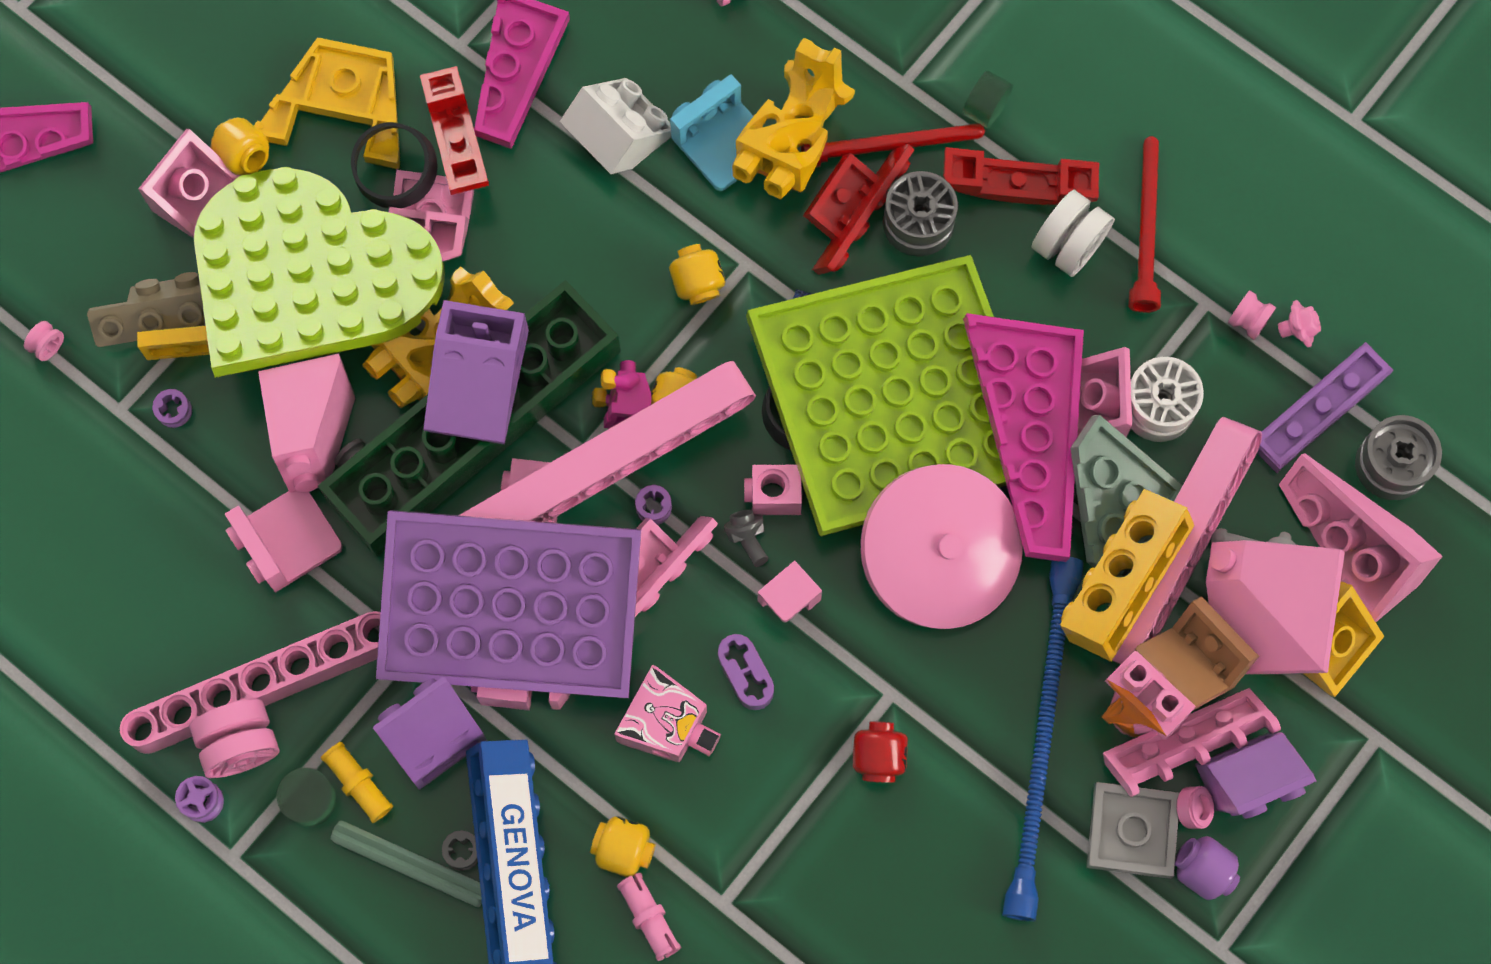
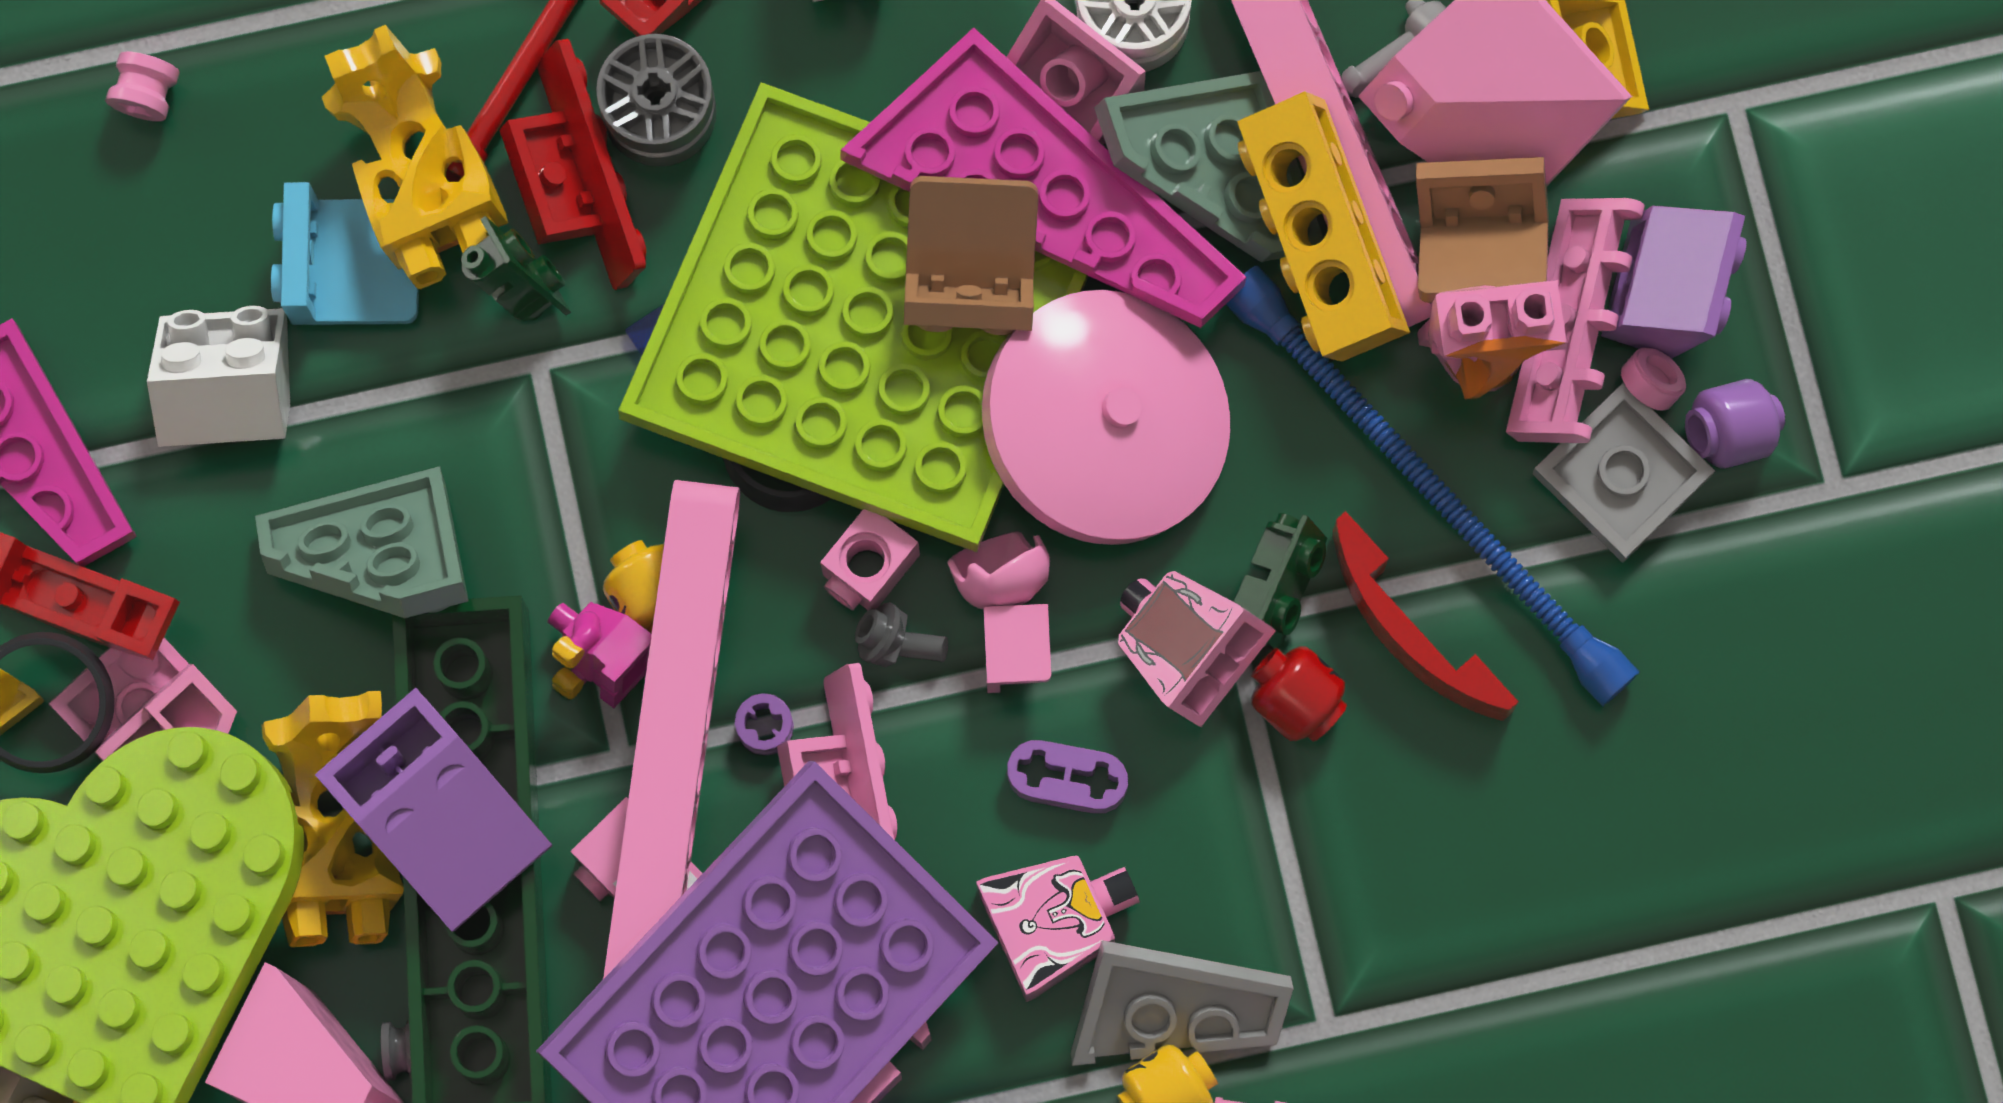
camera: 50 degrees left, 5 degrees up
yellow head [669,244,726,305] -> none
none -> sand green plate [255,466,468,618]
none -> dark green hinge [461,216,571,321]
none -> medium nougat bracket [904,176,1038,335]
none -> bright pink hair [947,532,1050,609]
none -> light grey wing [1070,940,1294,1066]
none -> torso [1118,571,1276,727]
none -> dark green hinge [1234,513,1328,650]
none -> red slope [1332,511,1519,721]

